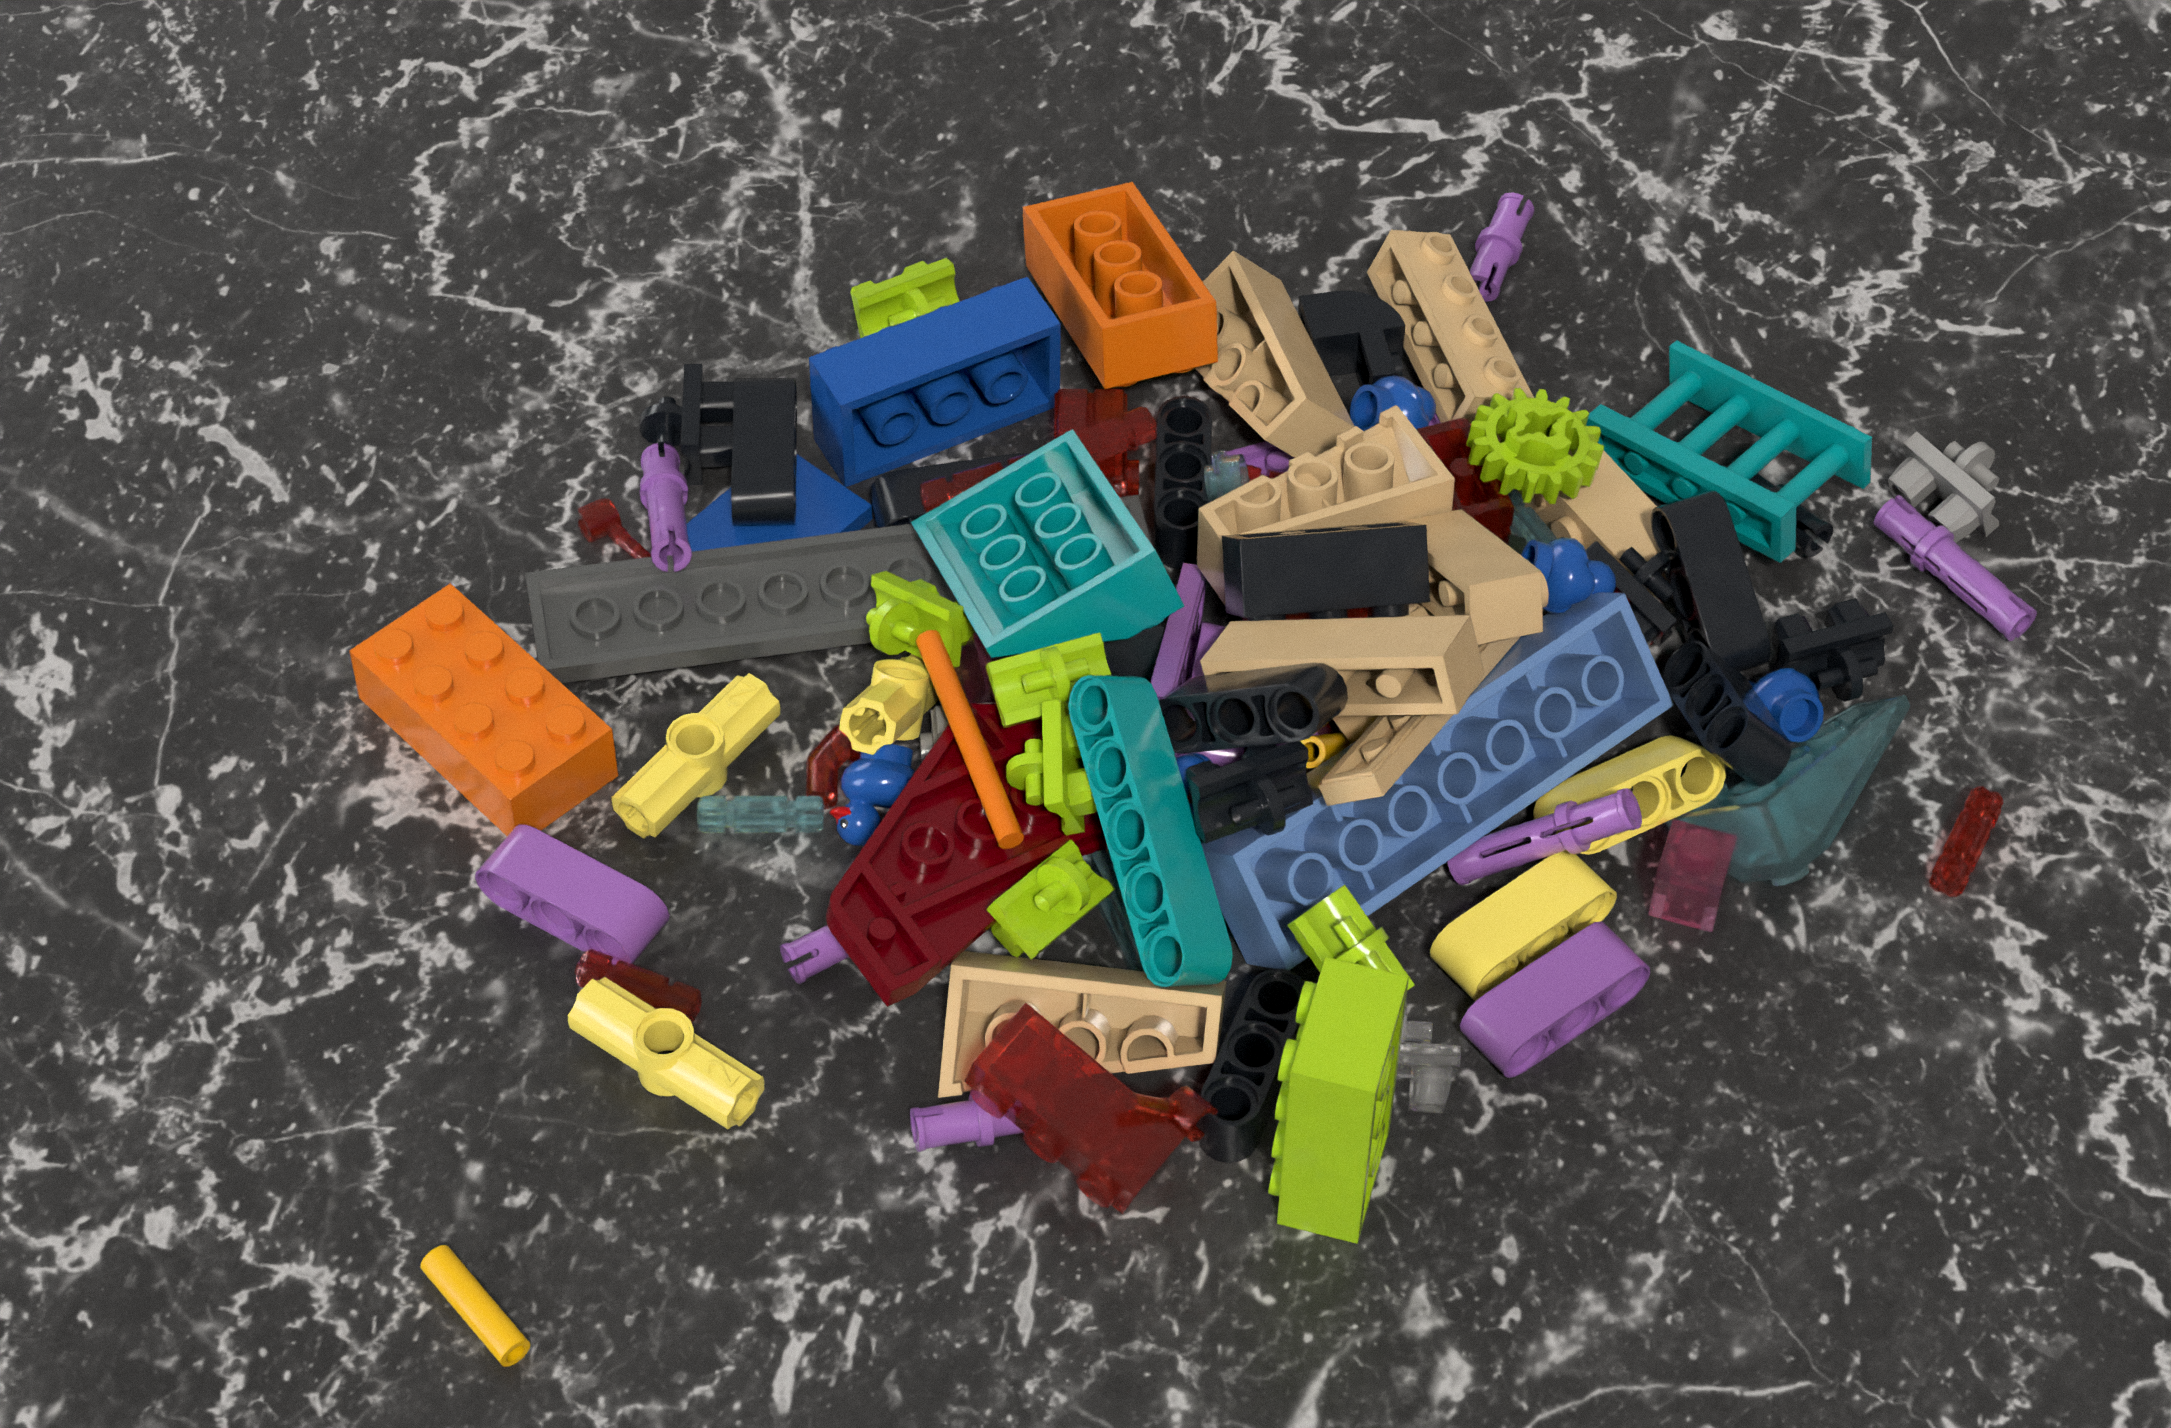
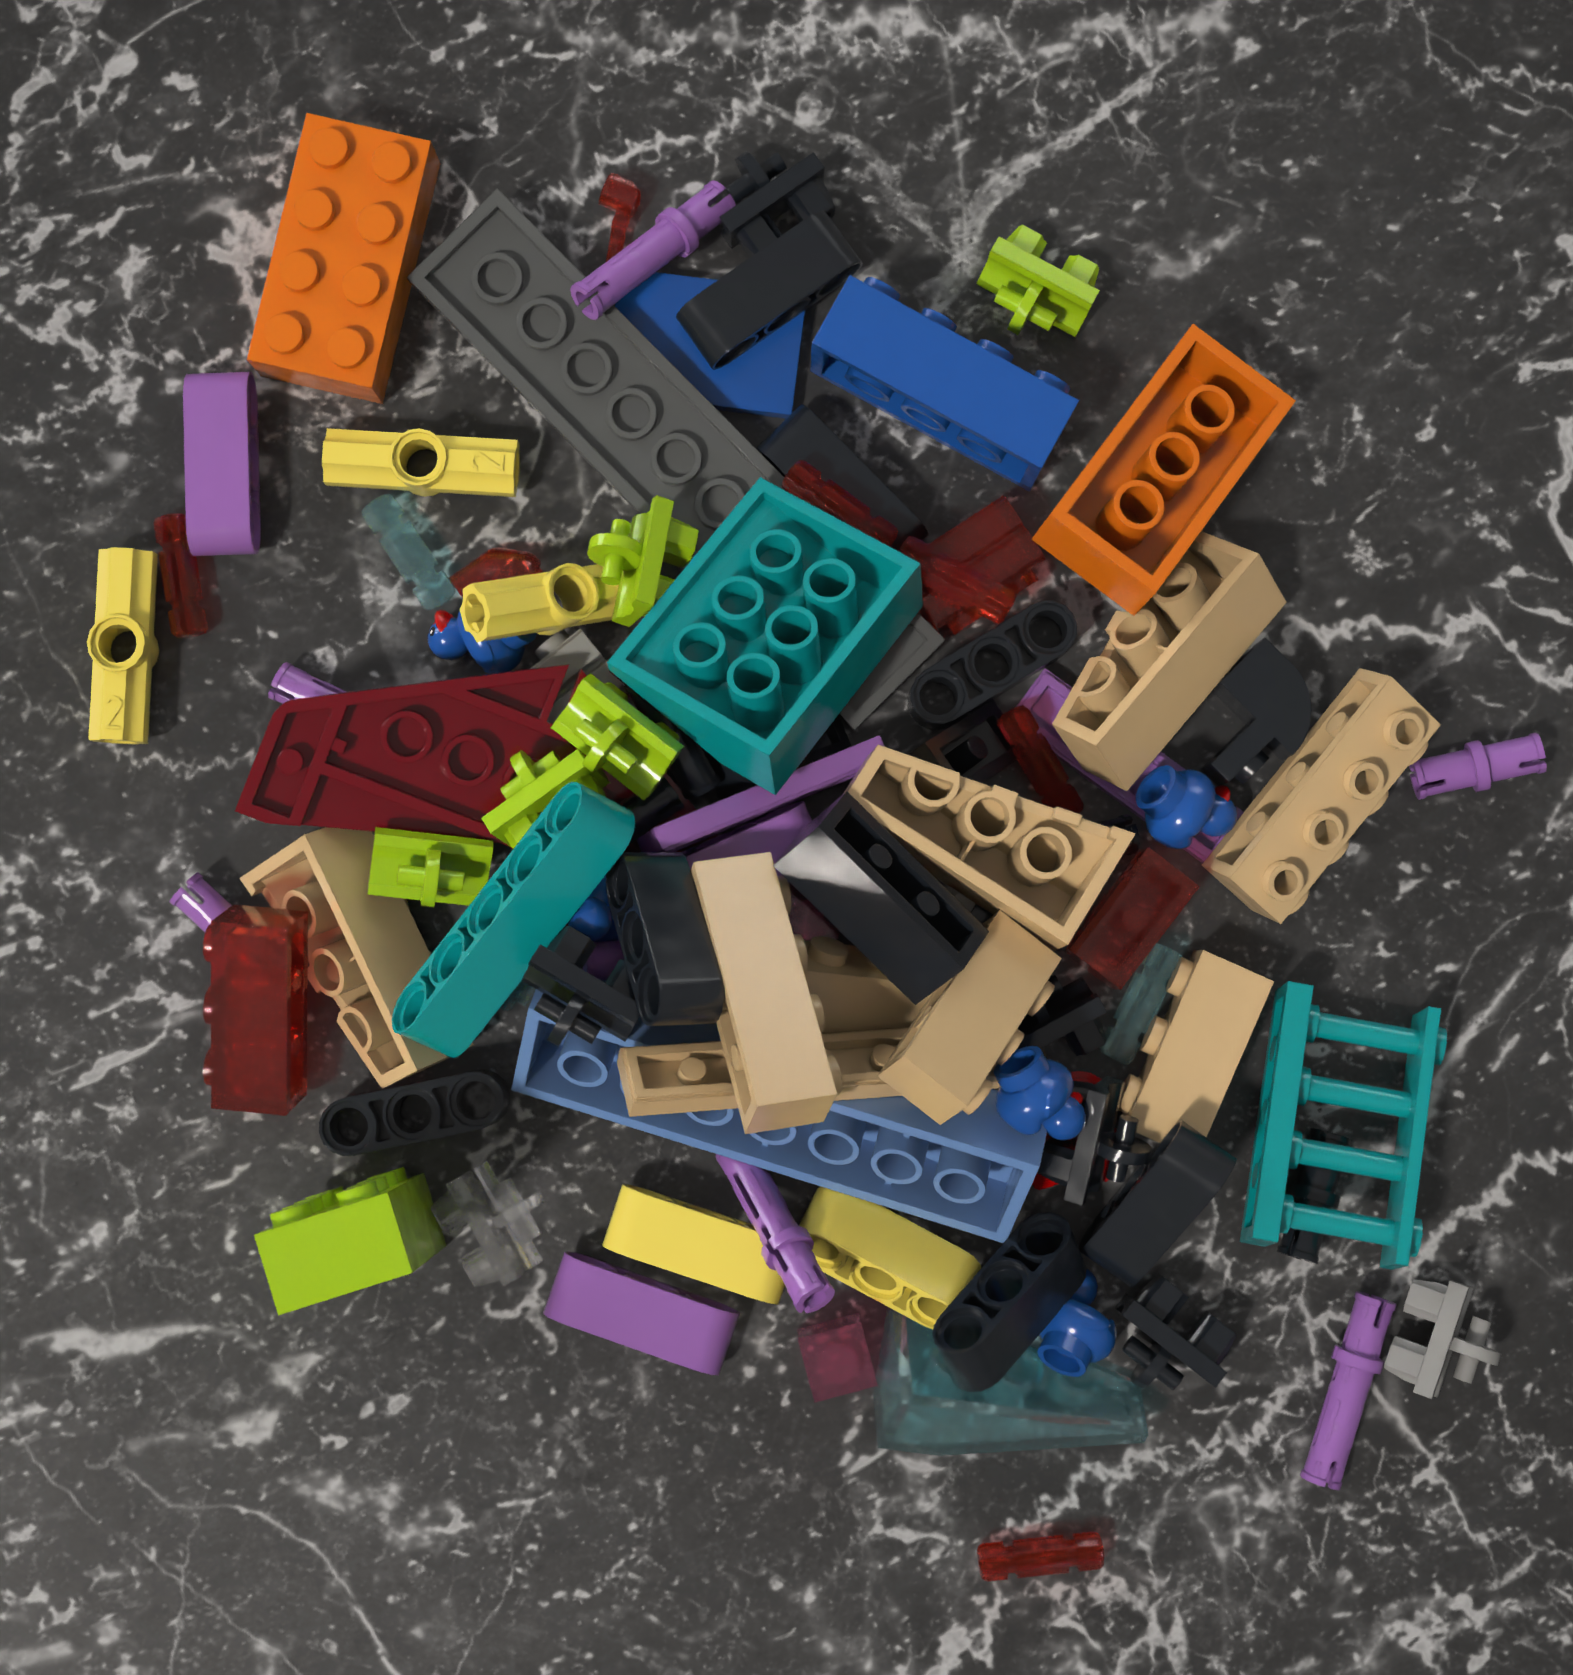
camera: 55 degrees right, 35 degrees up
orange bar [916,630,1024,849] -> none
clear red hand [1125,1086,1218,1142] -> none
clear light blue plate [1204,450,1249,502] -> none
lime hips [1287,885,1415,990] -> none
lime gear [1466,388,1604,504] -> none

